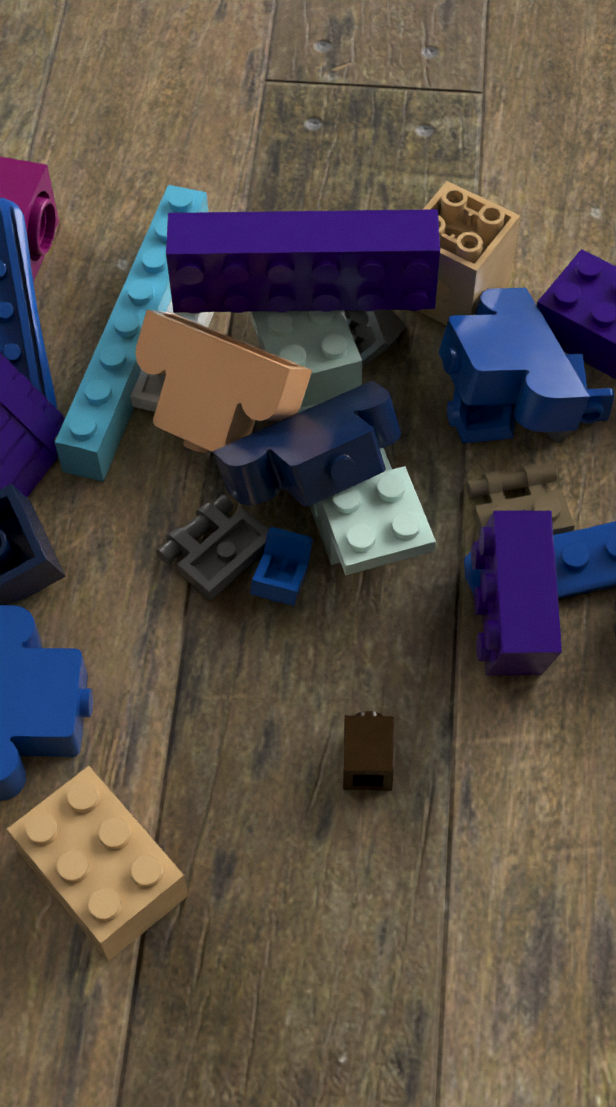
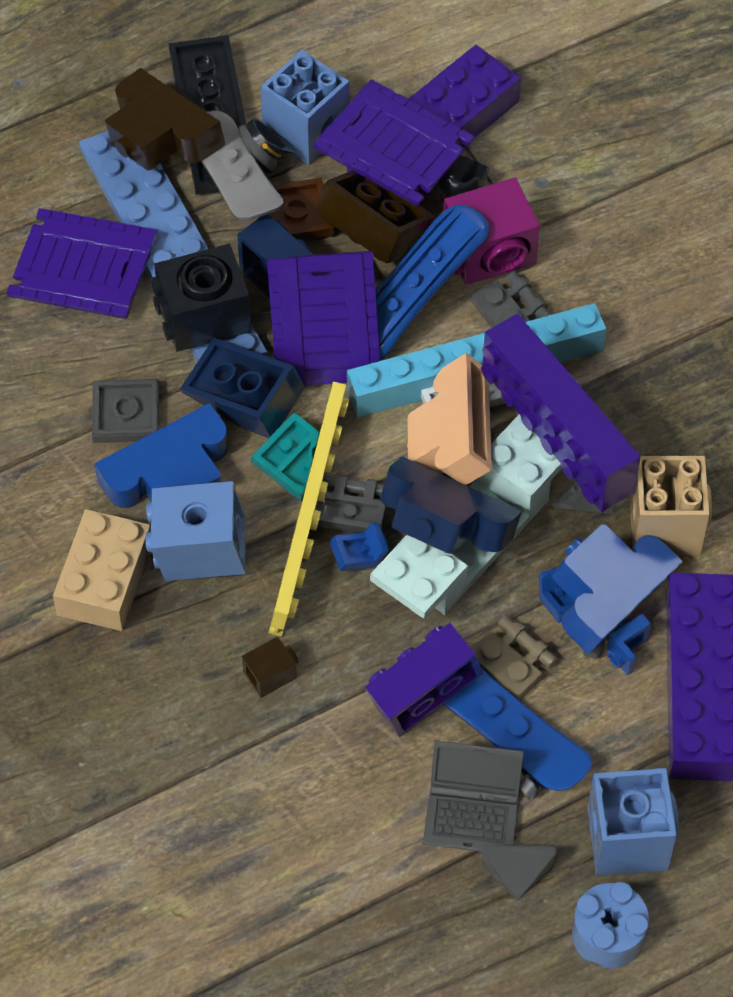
camera: 55 degrees right, 0 degrees up
none -> medium blue brick [146,481,246,581]
none -> teal wing [251,413,319,500]
none -> light yellow plate [269,381,349,637]
none -> dark grey plate [471,271,551,328]

